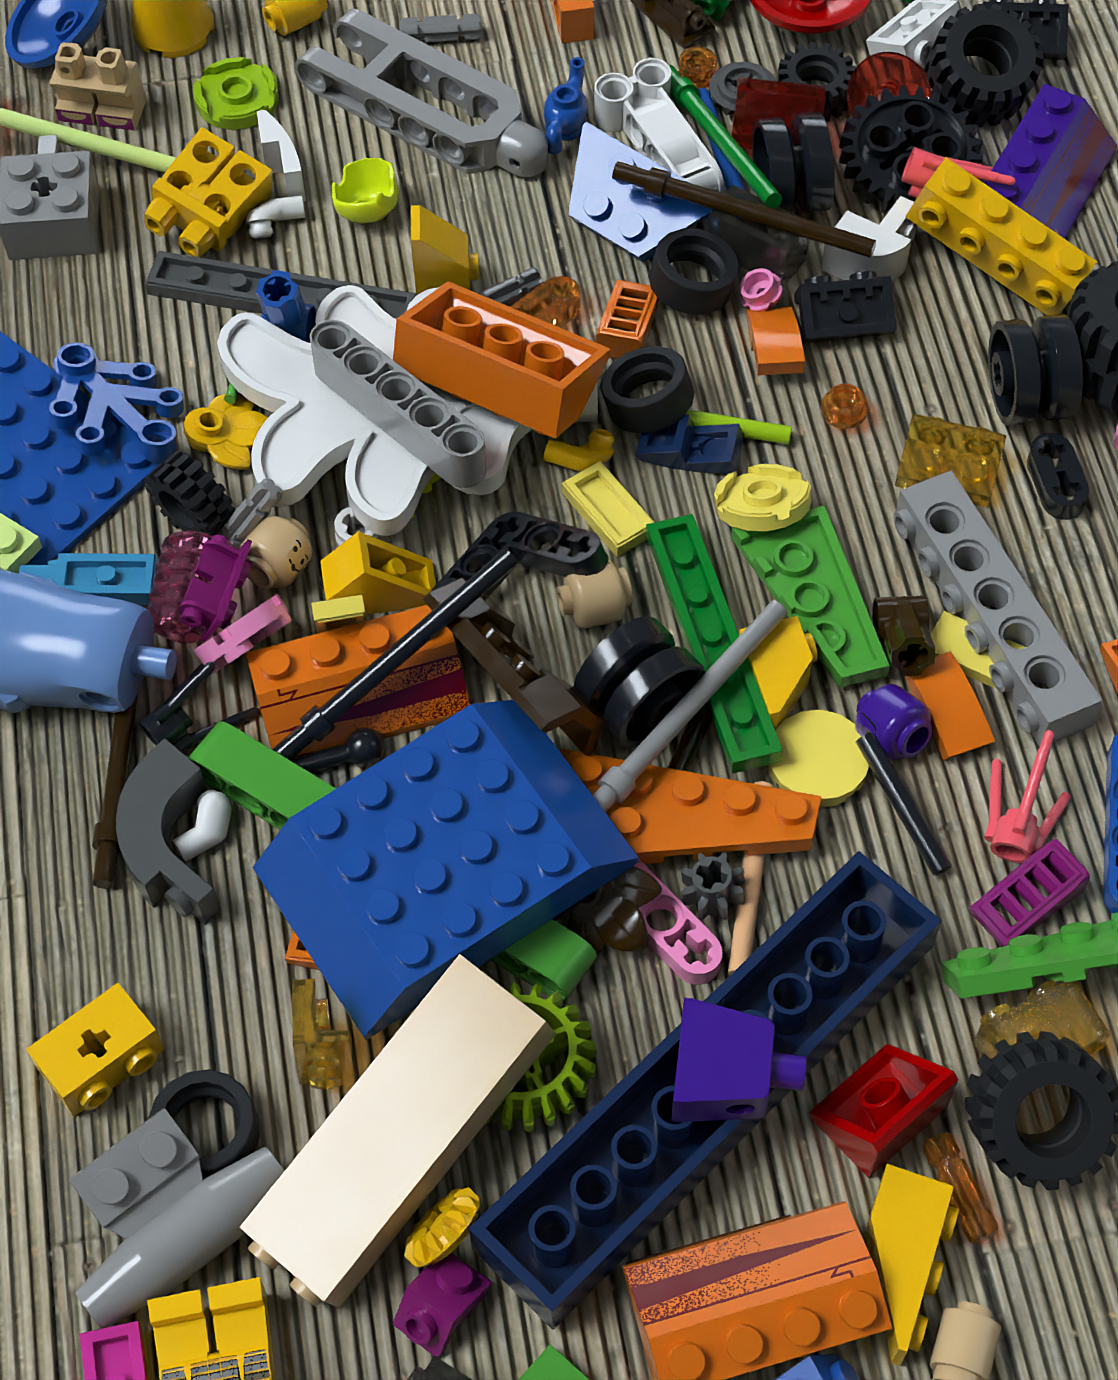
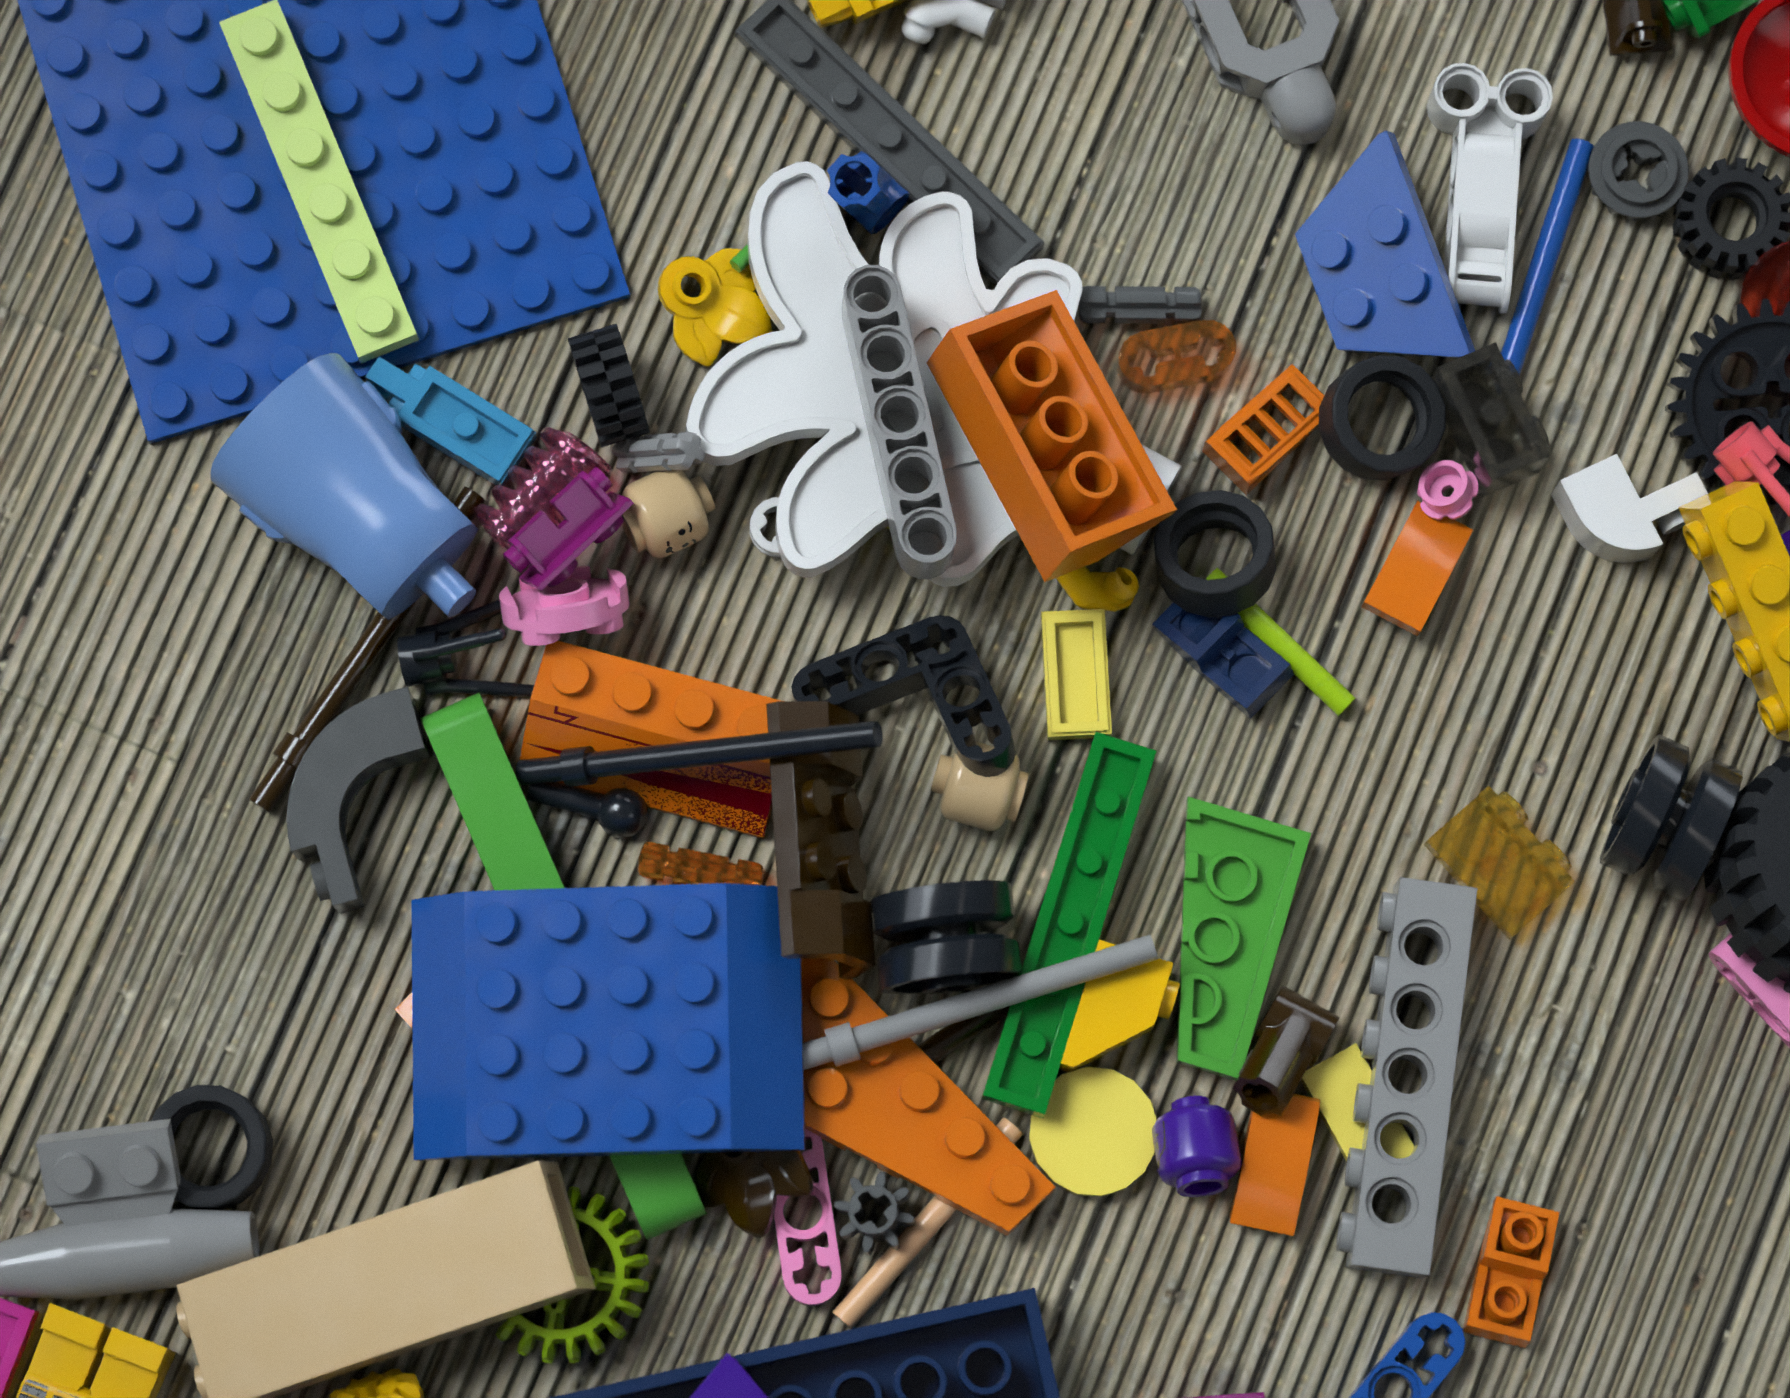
camera: 30 degrees right, 20 degrees up
yellow brick [26,983,165,1117] -> none
blue plant [49,342,184,463] -> none
white arm [172,790,232,863] -> none
clear yellow bracket [292,979,354,1090] -> none
light yellow tile [311,595,366,633] -> none
yellow slope [320,531,436,615] -> none
neon yellow hair [332,158,399,224] -> none
yellow slope [411,205,479,294] -> none
blue piece [544,57,588,155] -> none
dark brown bar [612,161,876,258] -> none
green bar [669,65,782,209] -> none
clear orange bush [678,46,717,89] -> none
light yellow tile [714,464,812,531] -> none
clear red brick [731,77,826,150] -> none
black wheel [752,112,835,214] -> none
black bracket [794,271,897,343] -> none
clear orange plate [821,384,868,429] -> none
black bar [856,732,952,876] -> none
coral plant [984,730,1071,863] -> none
black beam [1027,433,1089,520] -> none

